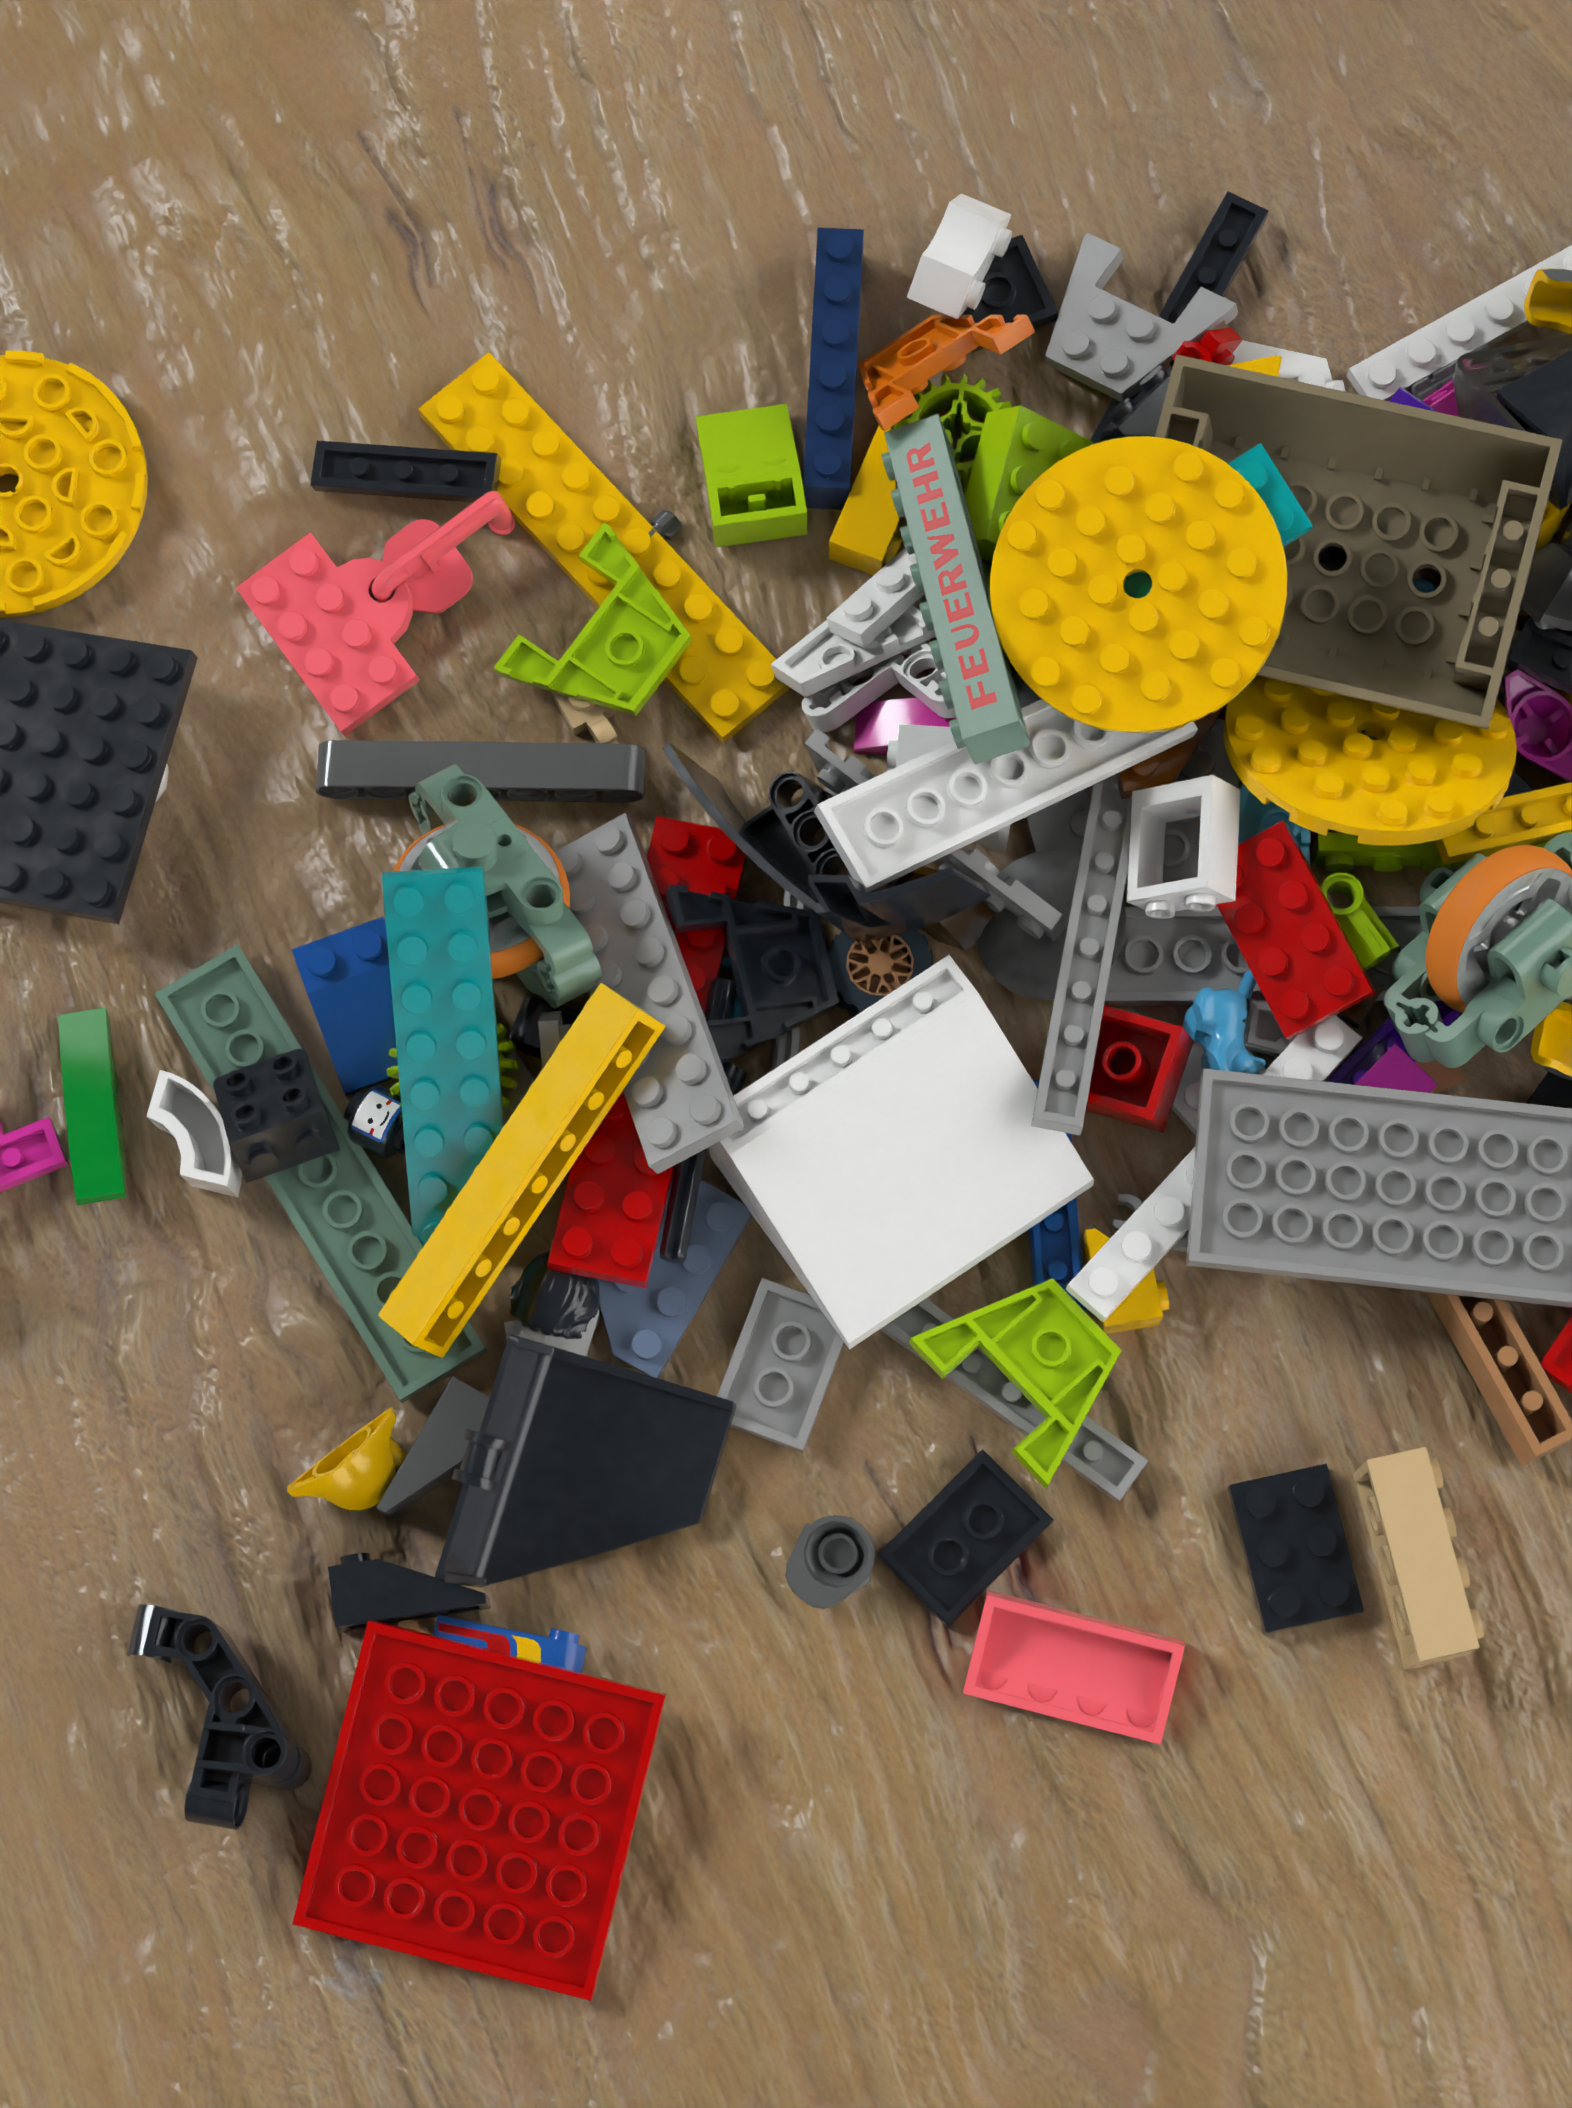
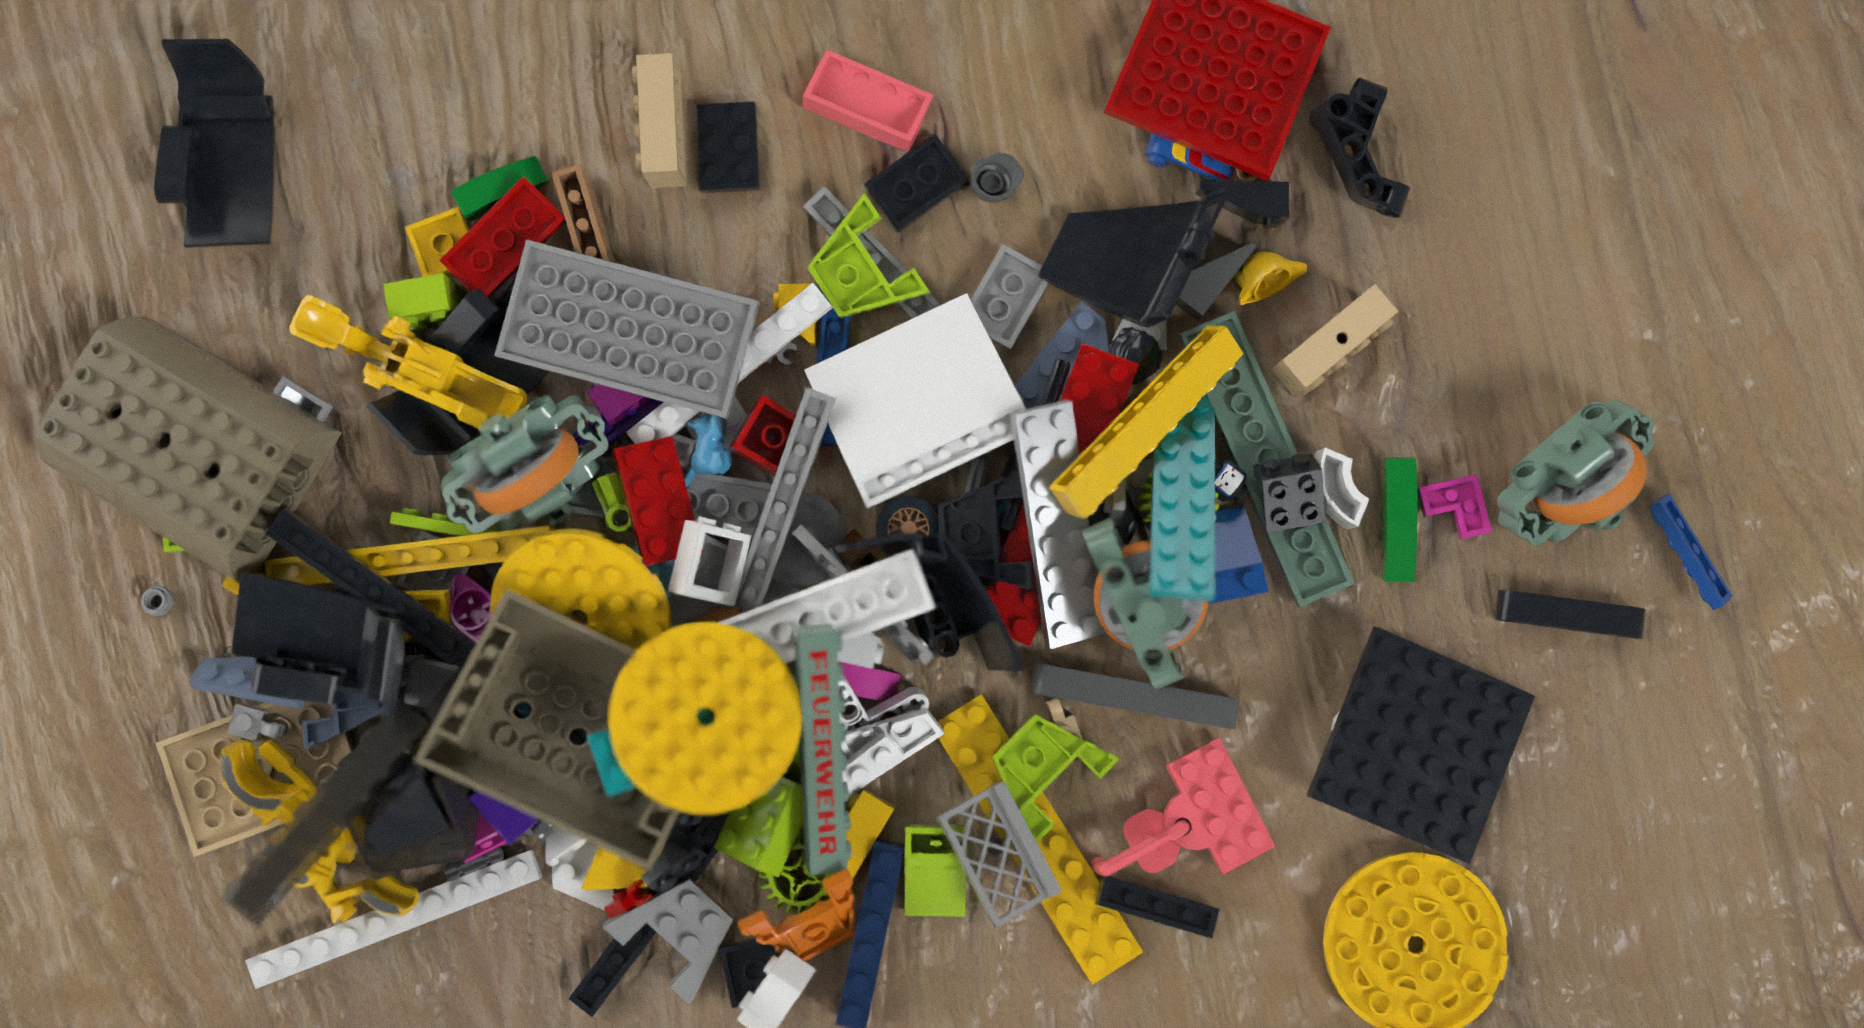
camera: 170 degrees left, 10 degrees up
none -> light grey fence [936,781,1062,928]
none -> tan brick [1271,284,1399,396]

